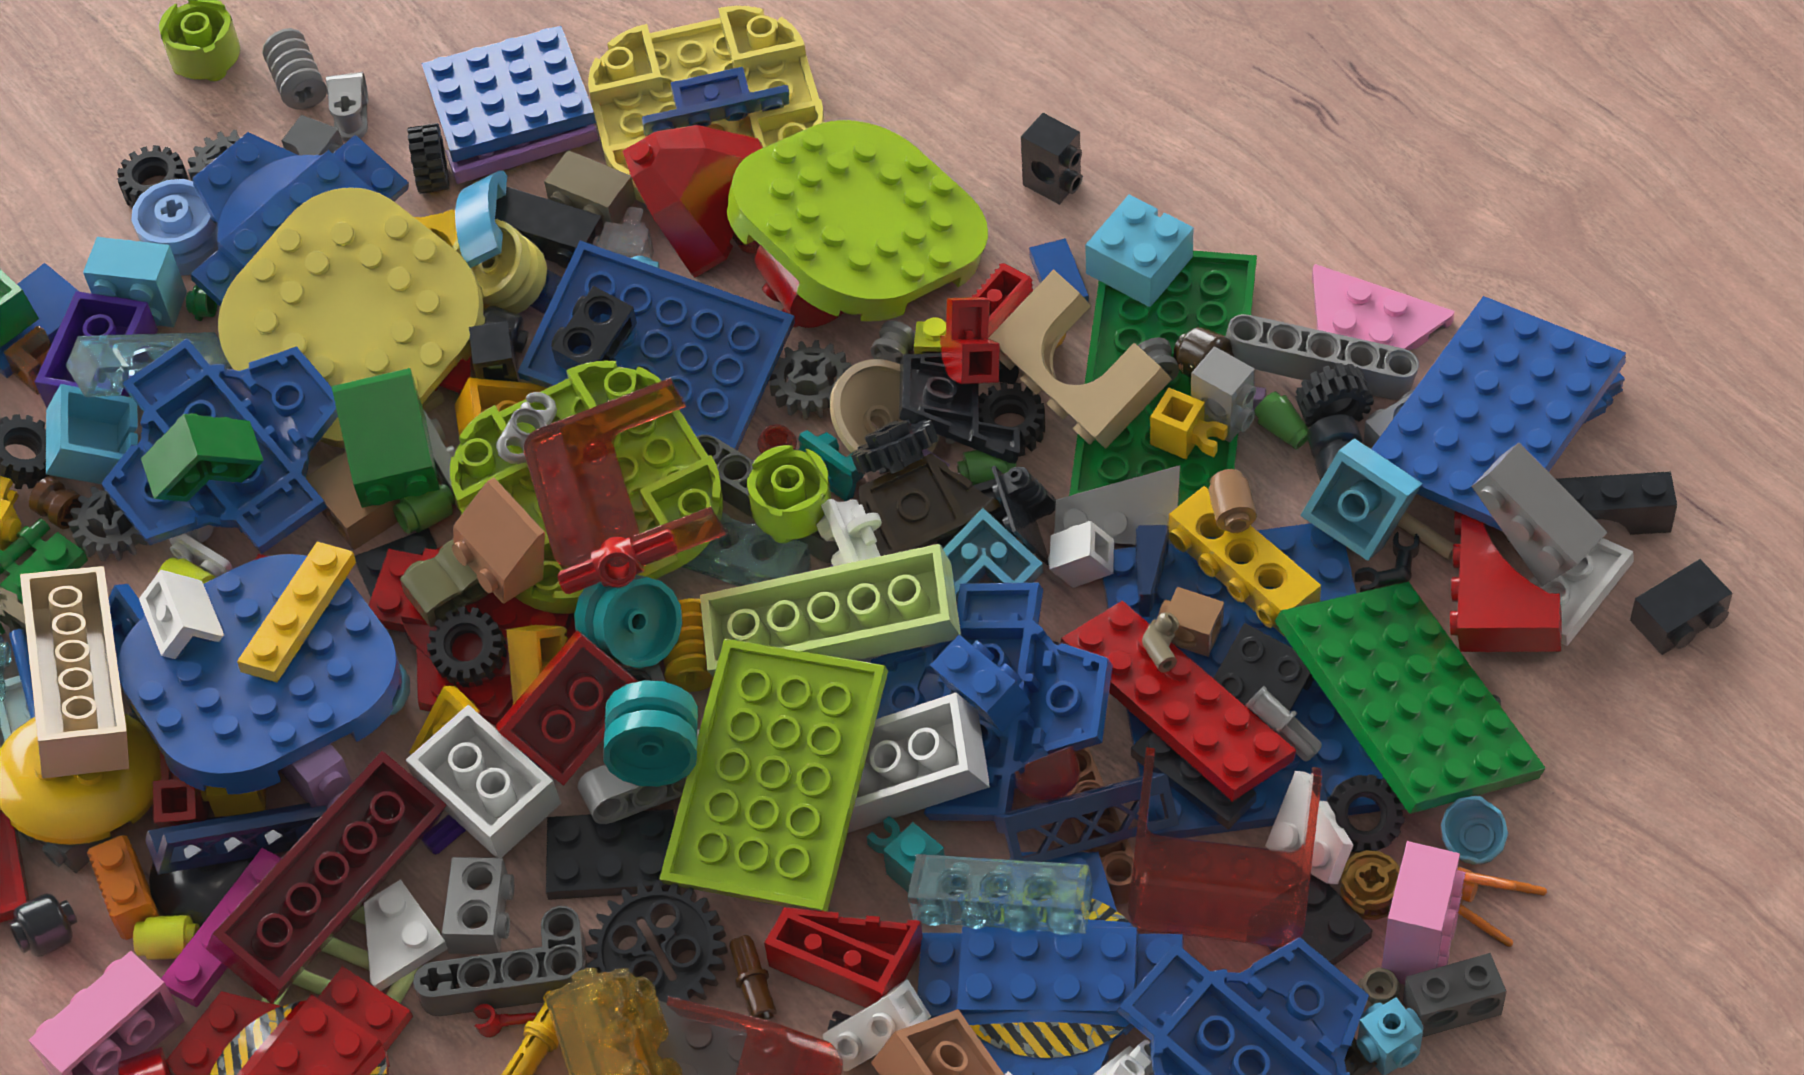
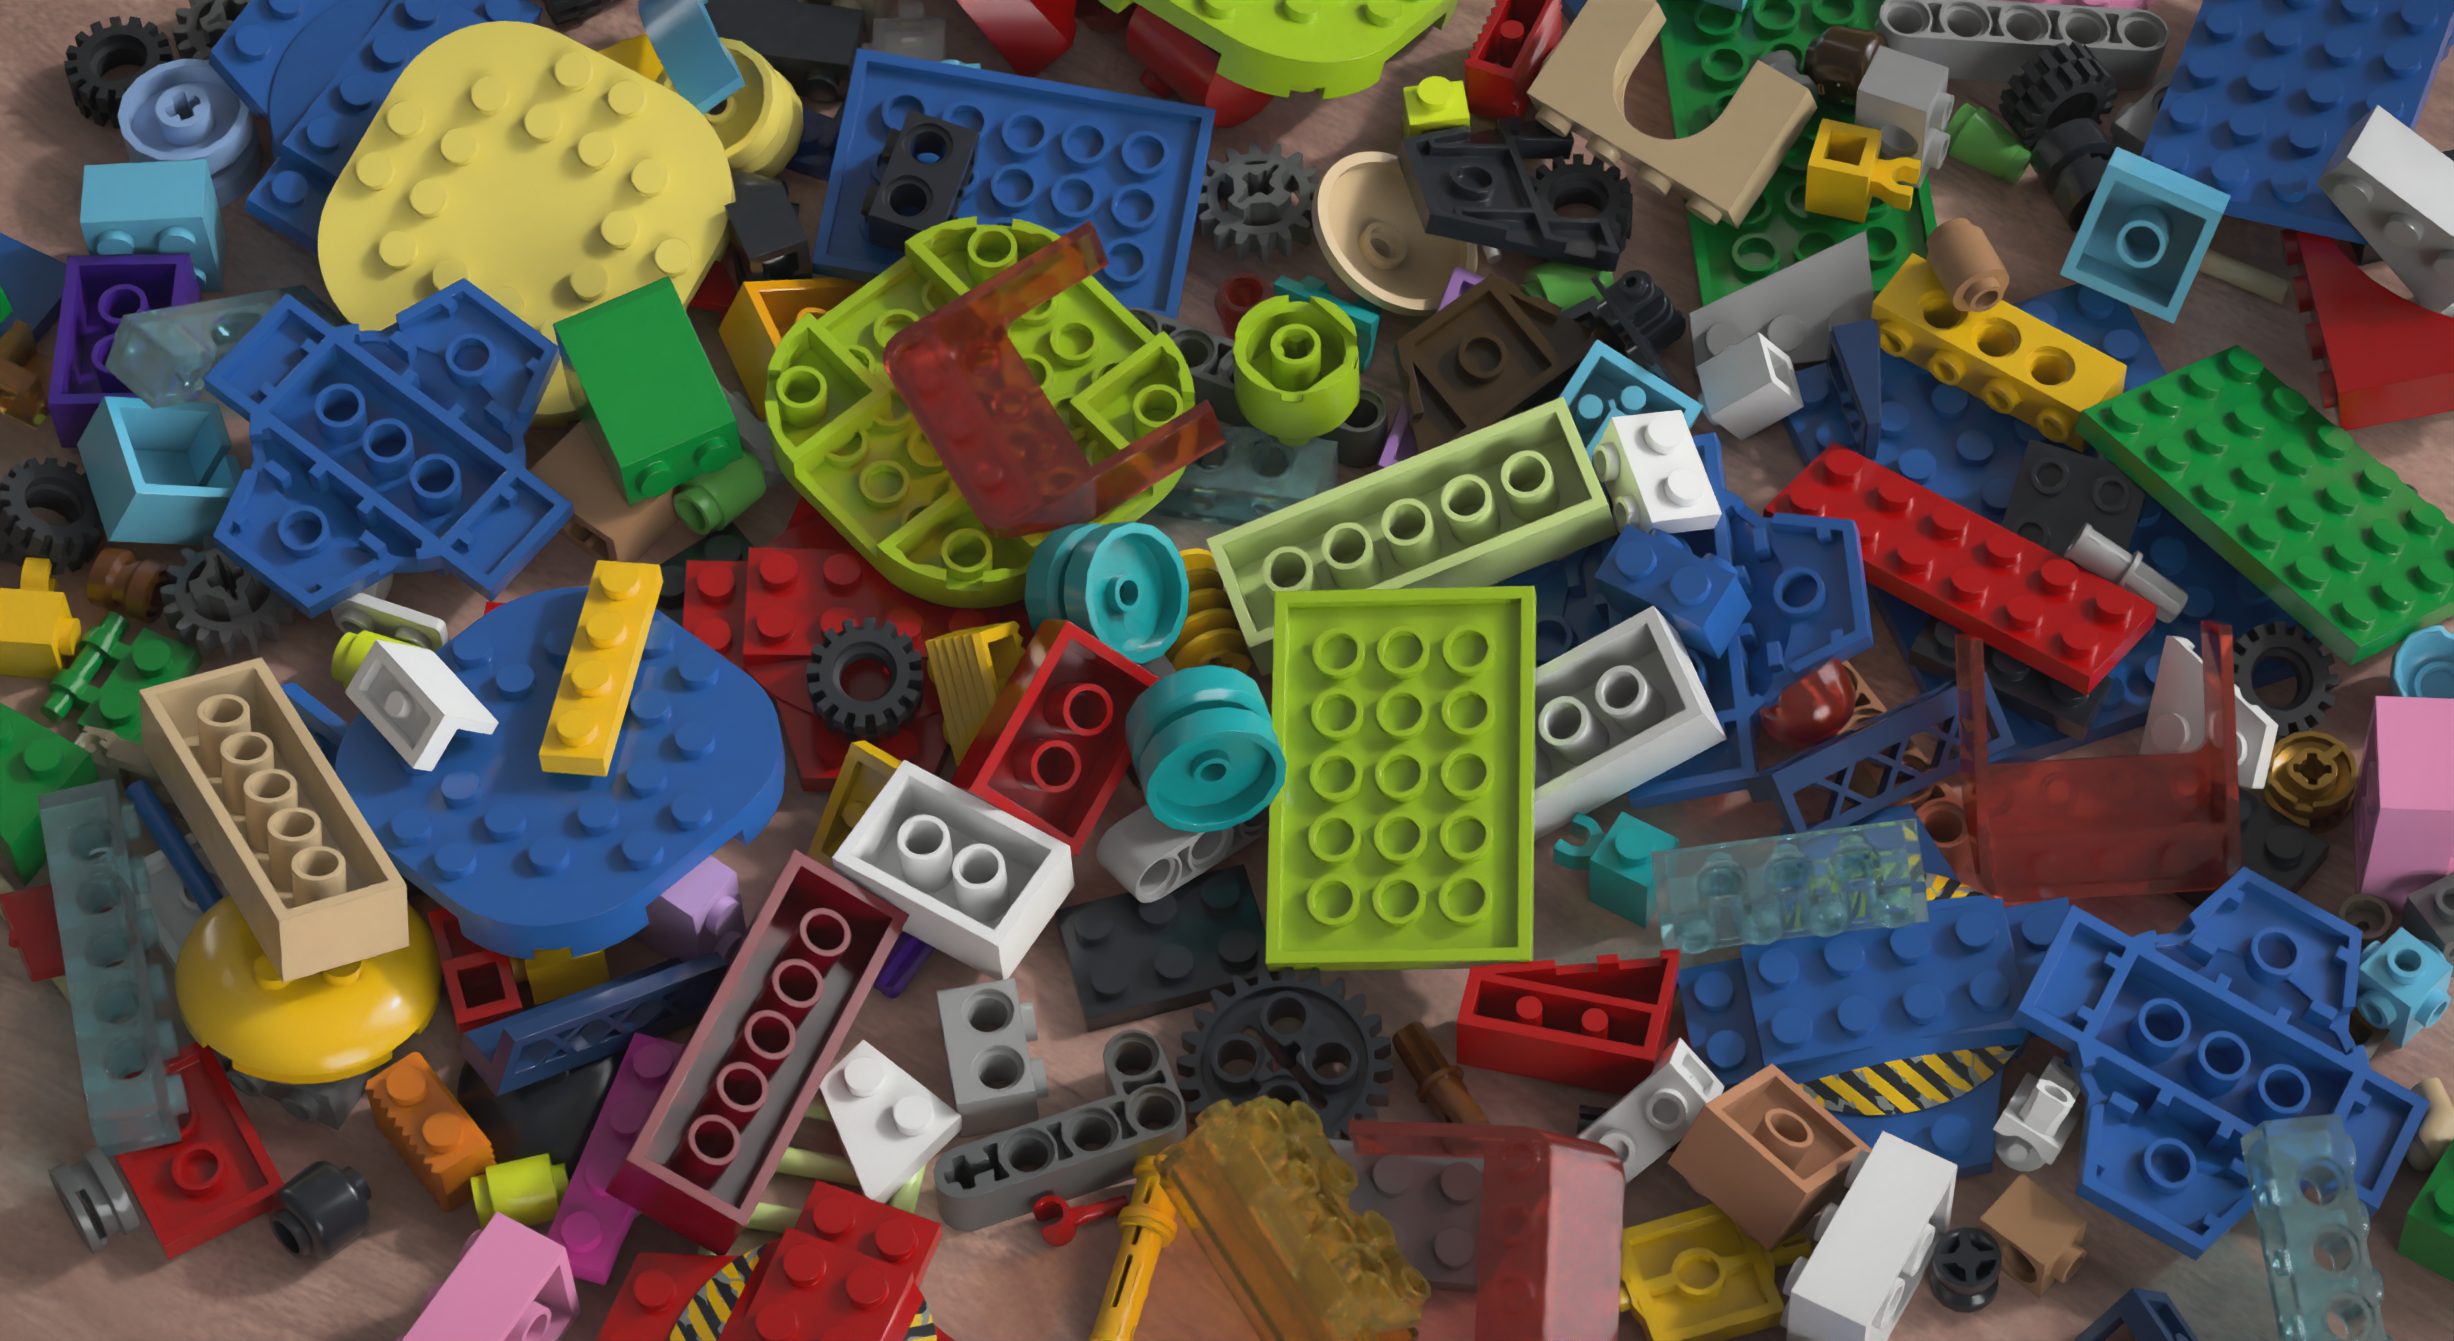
camera: 15 degrees left, 0 degrees up
green brick [141,413,264,502] -> none
green plate [186,285,218,321] -> none
olive brick [400,540,489,628] -> none
nougat slope [452,477,545,604] -> none
light grey piece [496,392,557,464] -> none
red axle [557,529,678,594] -> none
white hips [816,499,882,566] -> none
black gear [851,419,938,474] -> none
light grey wheel [871,321,915,365] -> none
red brick [940,297,1000,384] -> none
dark tan arm [1142,612,1179,672] -> none
medium nougat brick [1158,587,1224,657] -> none
black arm [1355,532,1420,592] -> none
none -> white bracket [1593,410,1722,534]

